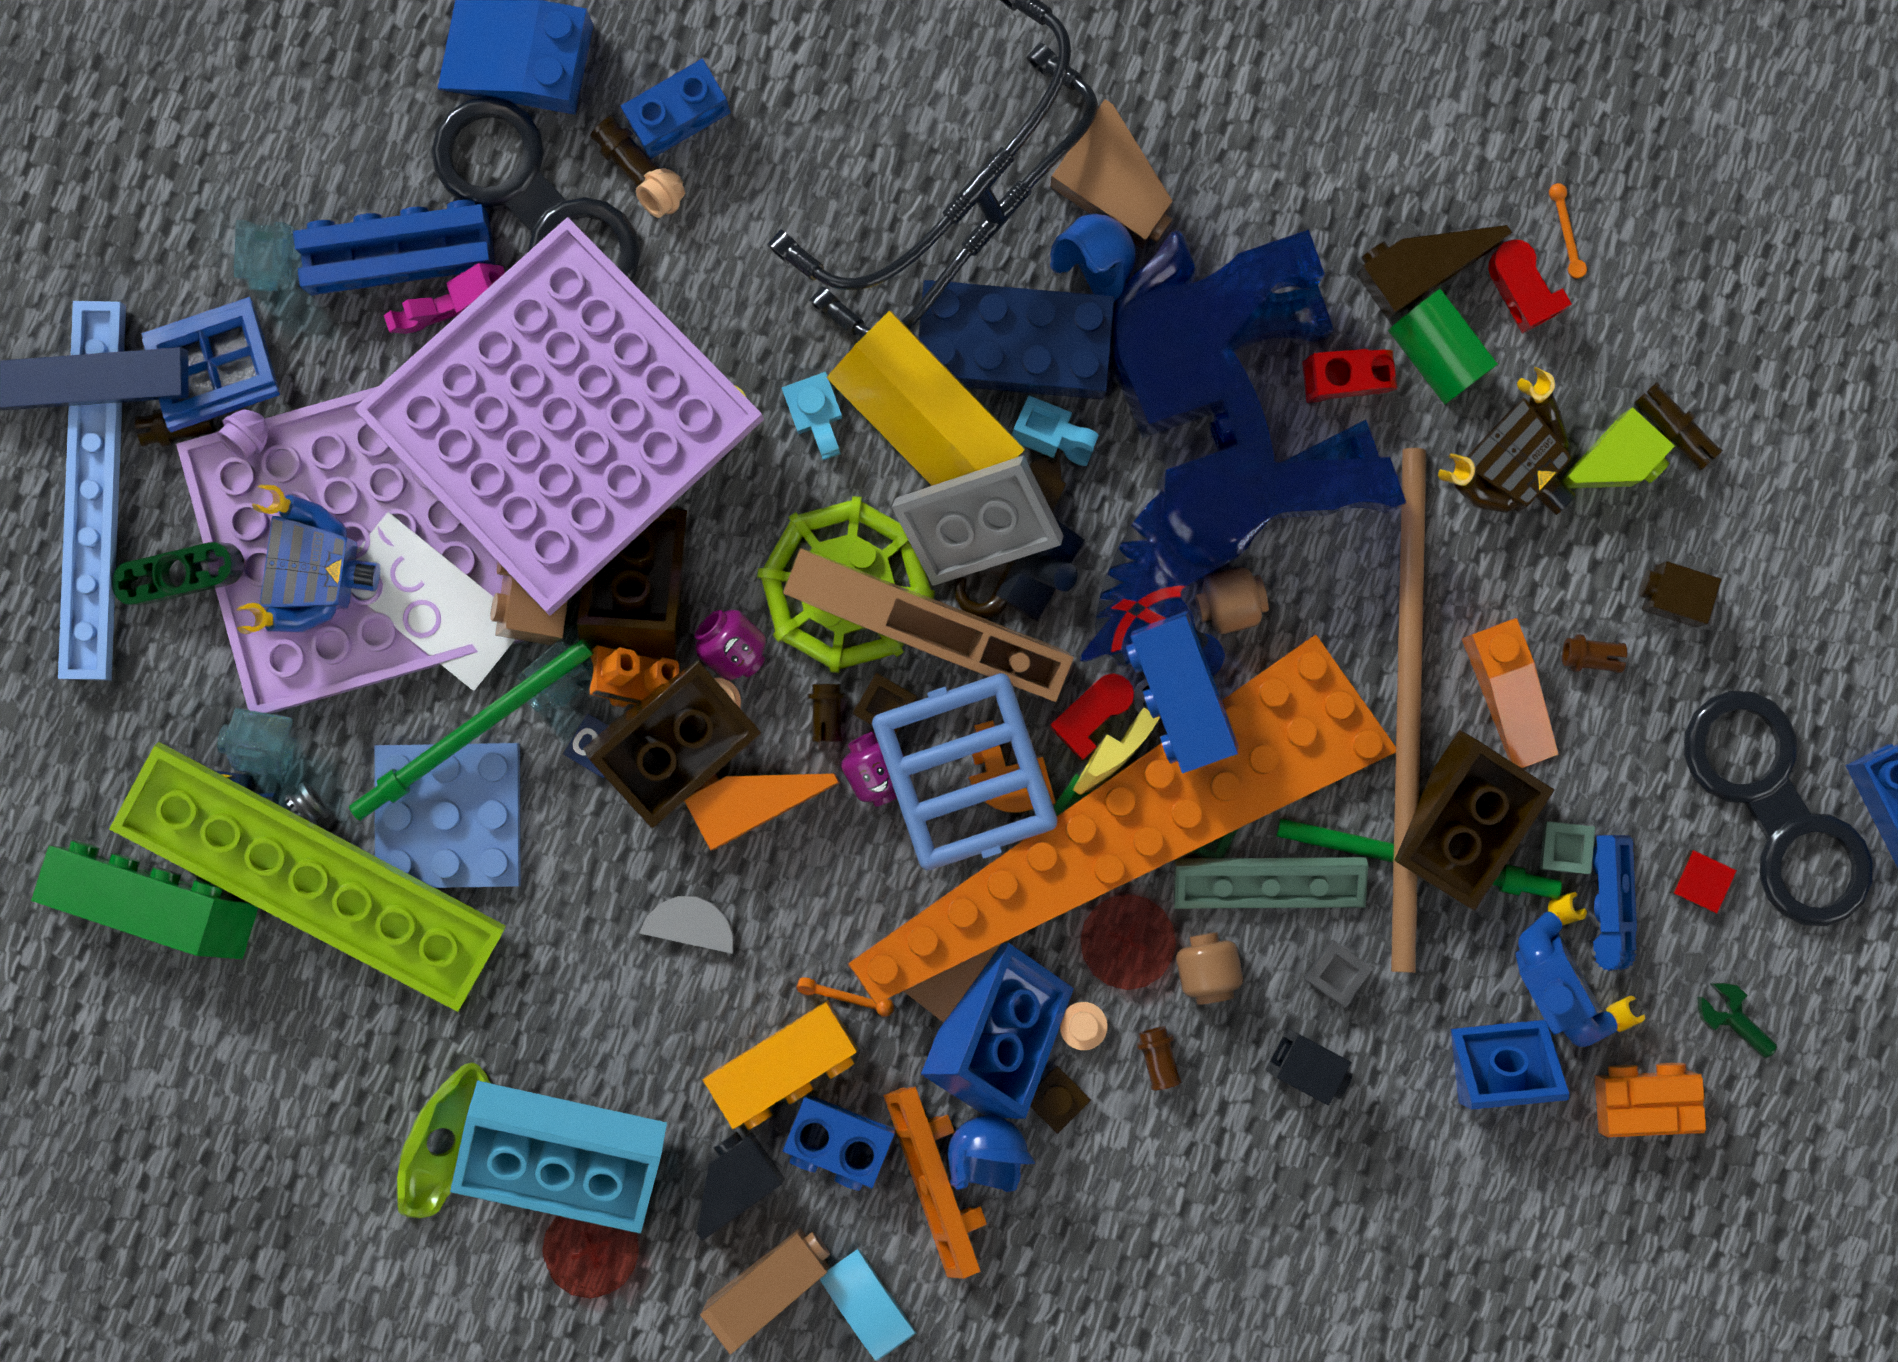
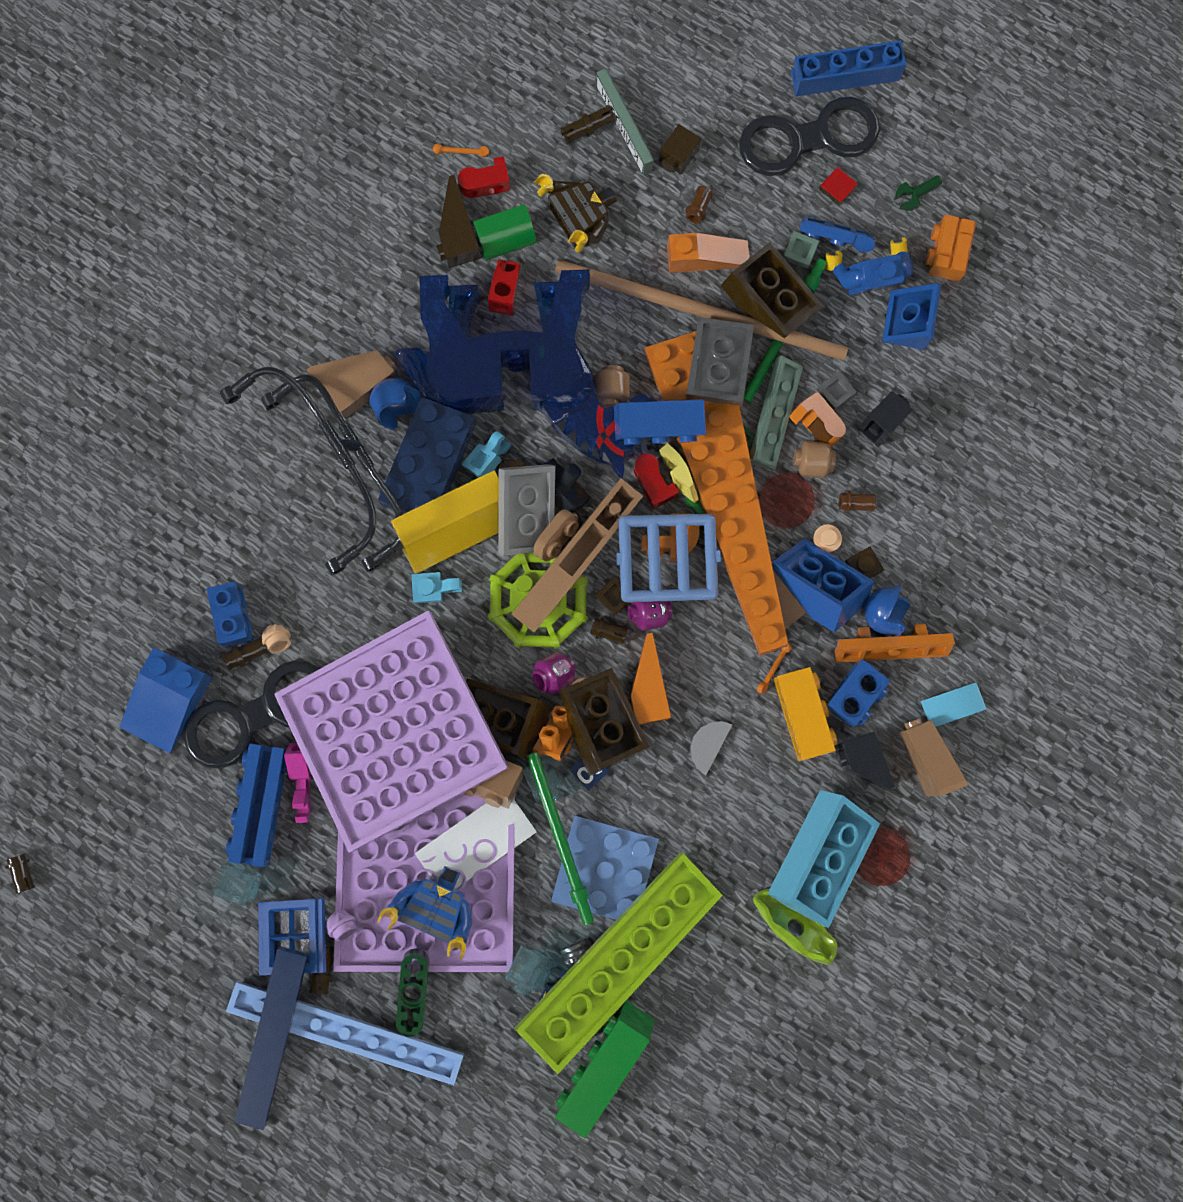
camera: 80 degrees left, 5 degrees down
lime slope [1561,407,1675,489] -> none
none -> medium nougat plate [534,509,579,562]
none -> sand green tile [596,69,654,176]
none -> flat silver plate [686,317,754,406]
none -> orange leg [789,391,846,447]

